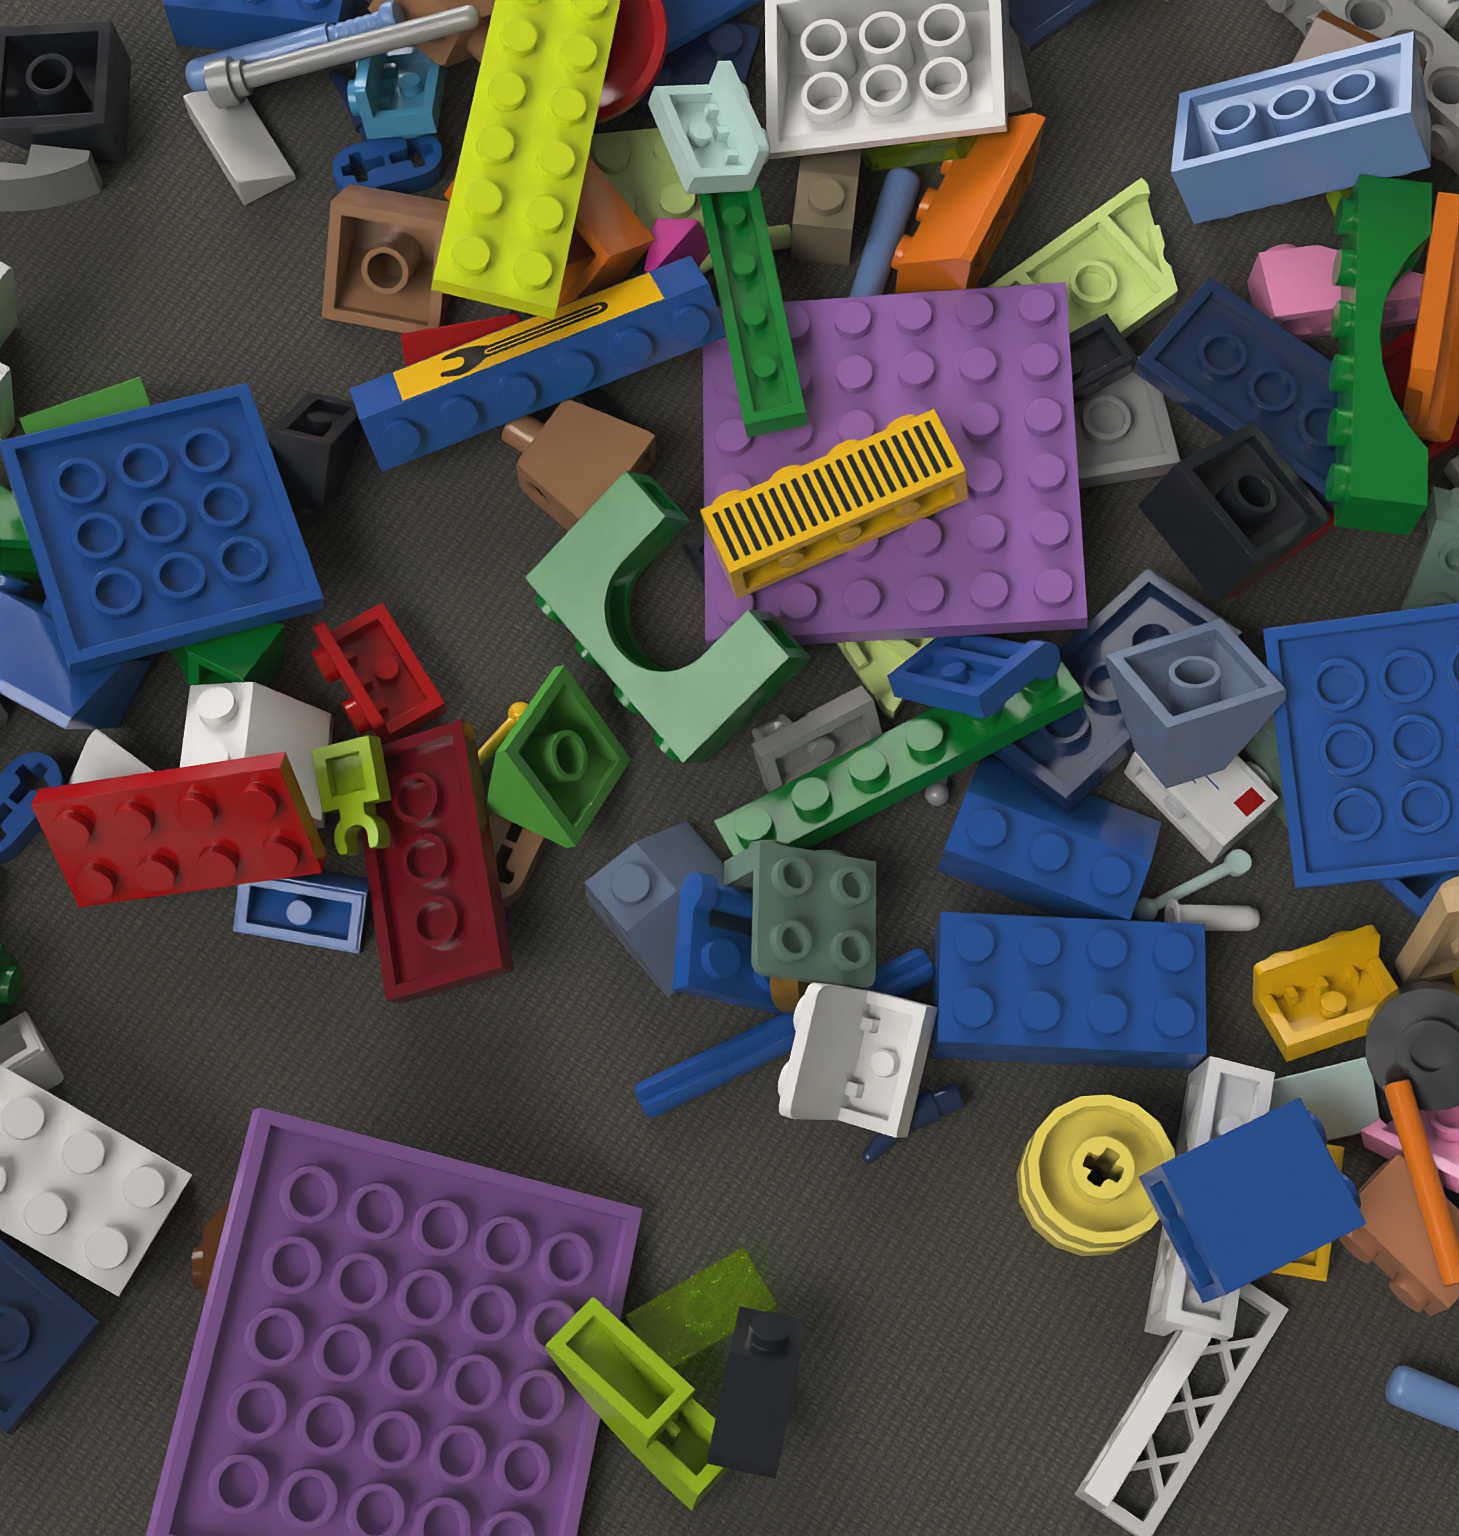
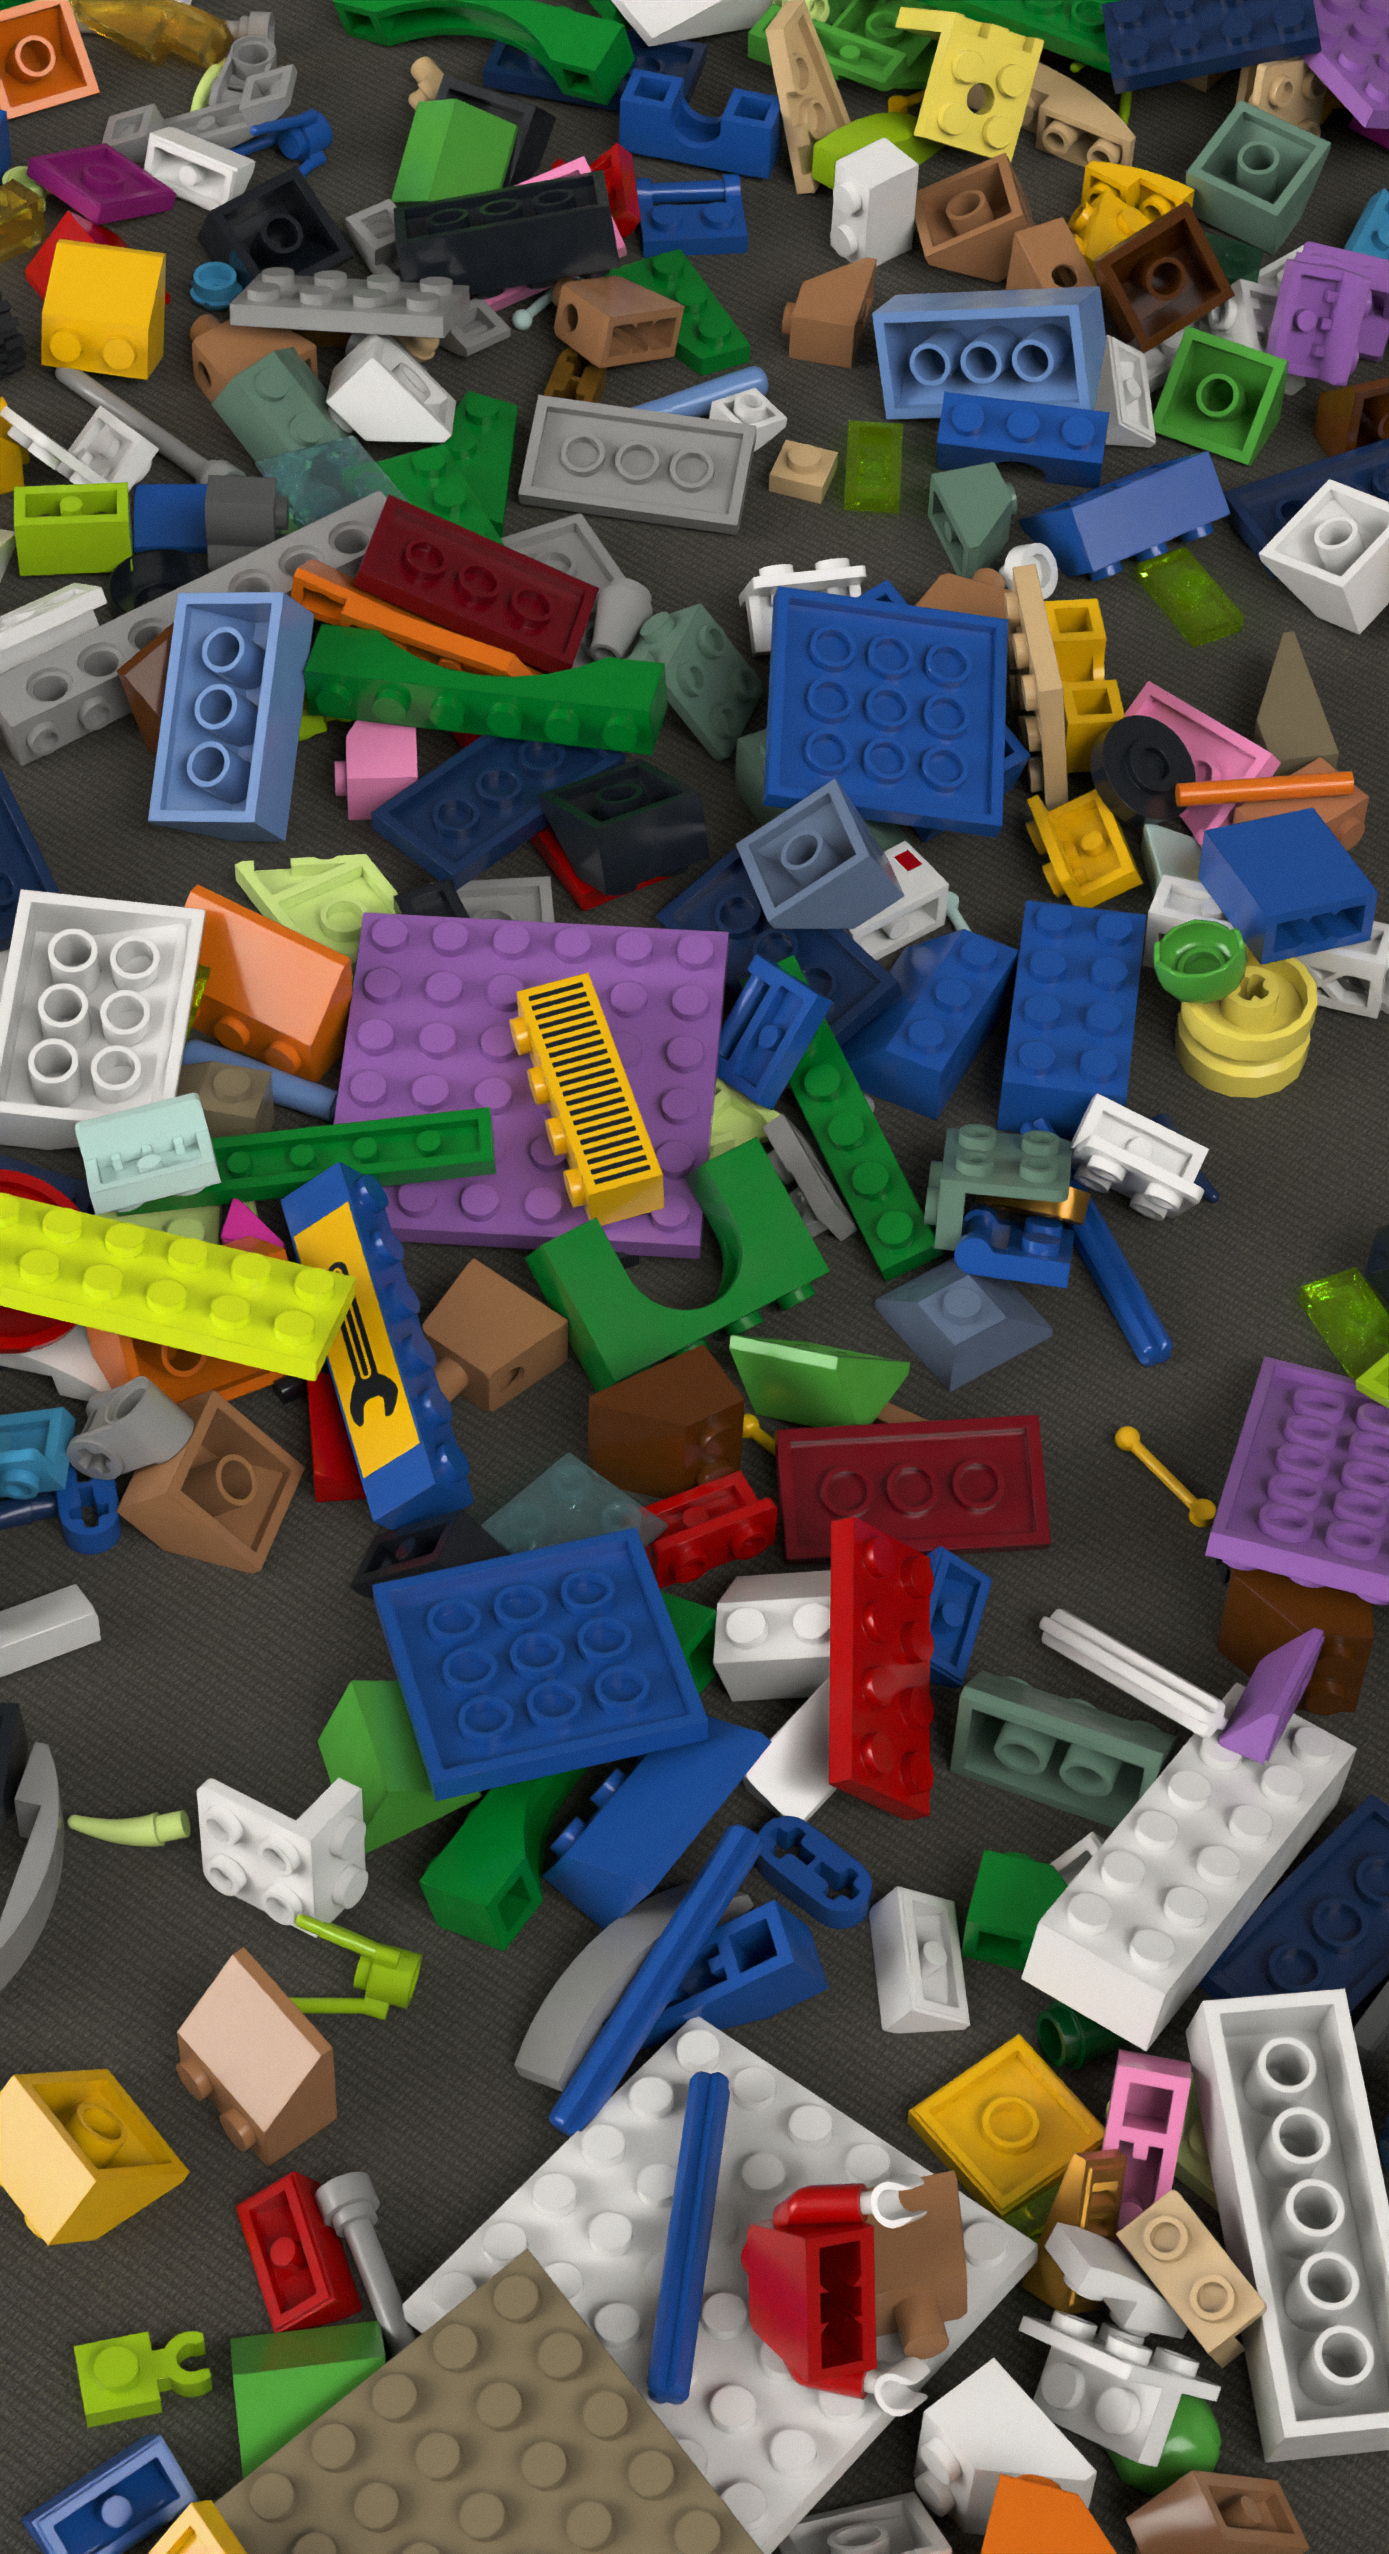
camera: 85 degrees left, 20 degrees down
lime plate [312,735,391,856] -> none
white piece [1164,898,1260,931] -> none
none -> light grey piece [66,1376,194,1480]
none -> yellowish green helmet [67,1810,191,1847]
none -> clear light blue hinge [481,1452,668,1554]
none -> reddish brown slope [587,1344,745,1499]
none -> sand green slope [950,1670,1178,1829]
none -> white axle [1039,1609,1228,1738]
none -> yellow hinge [1115,1426,1216,1527]
none -> bright green hair [1154,919,1248,1005]
none -> medium lavender slope [1218,1627,1325,1765]

